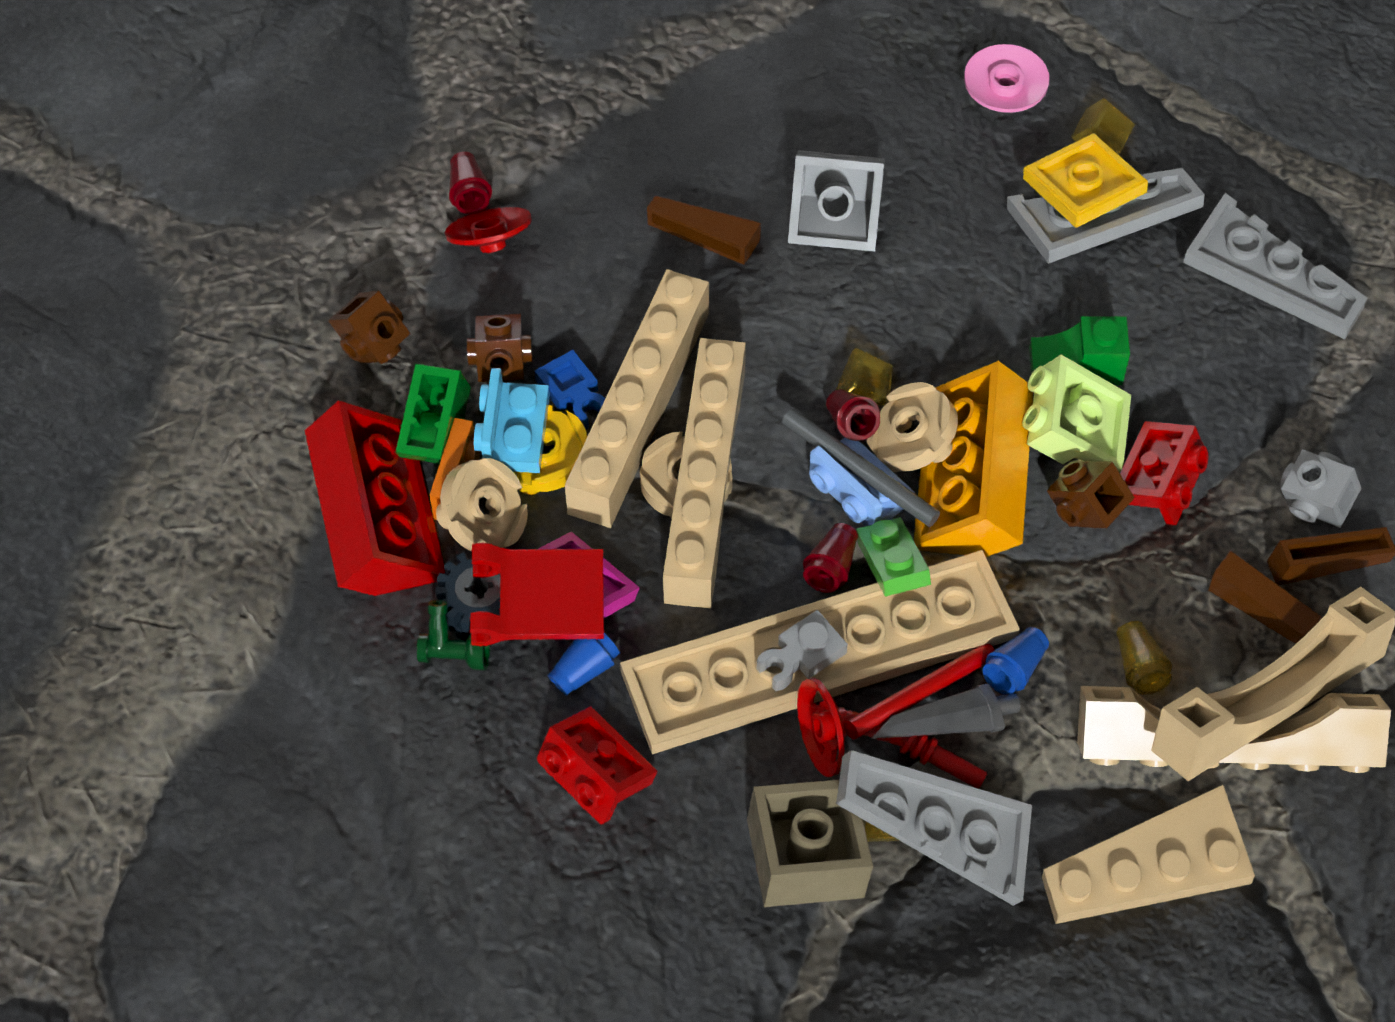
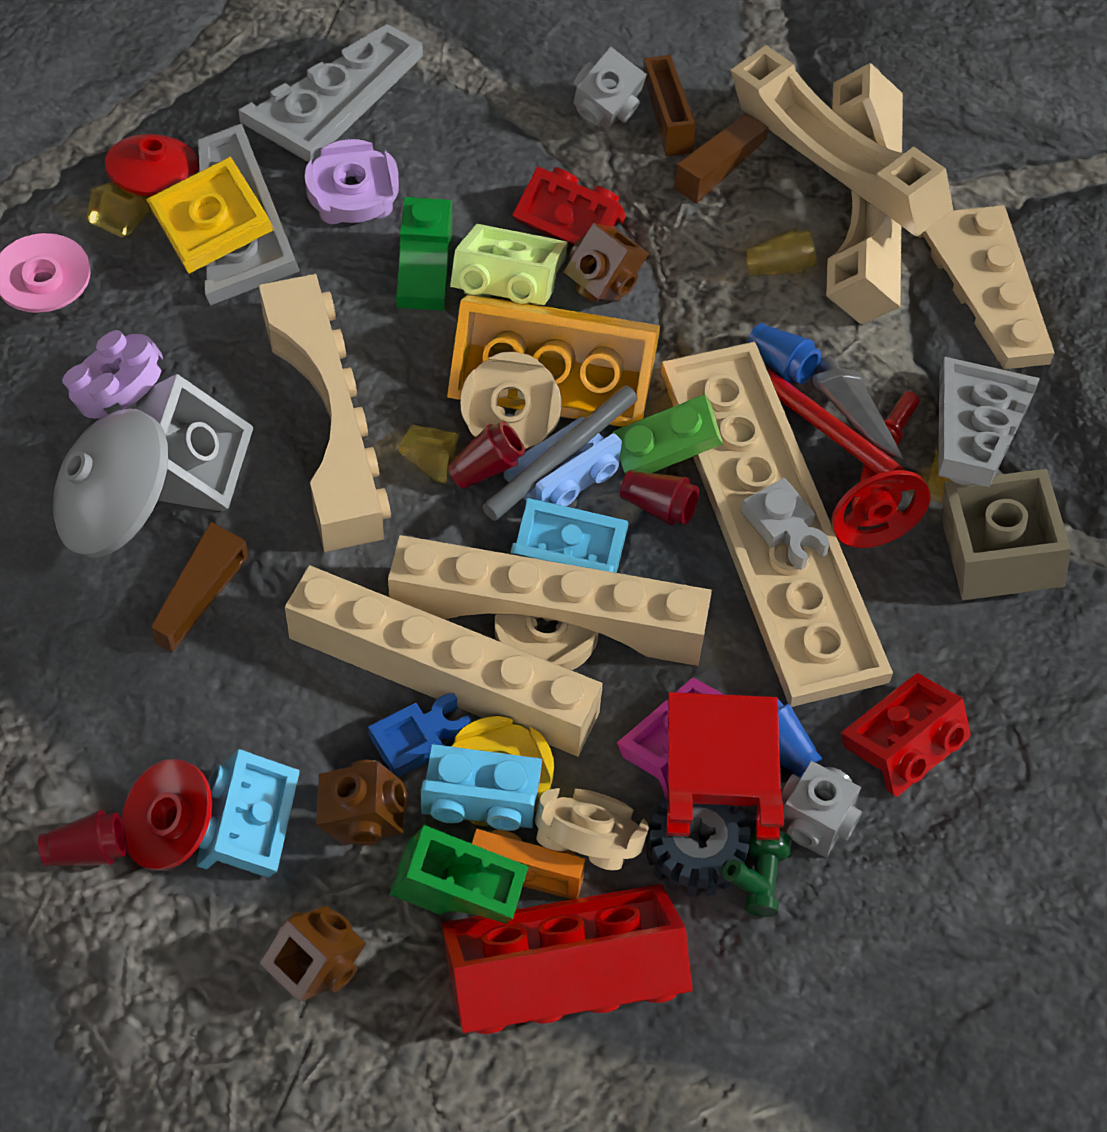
camera: 90 degrees left, 0 degrees up
none -> light grey dish [53,409,168,558]
none -> lavender plate [63,330,163,419]
none -> red dish [105,134,199,197]
none -> medium azure bracket [196,749,300,878]
none -> tan arch [259,274,391,552]
none -> lavender plate [305,139,399,224]
none -> medium azure bracket [510,498,629,573]
none -> light grey brick [780,761,862,858]

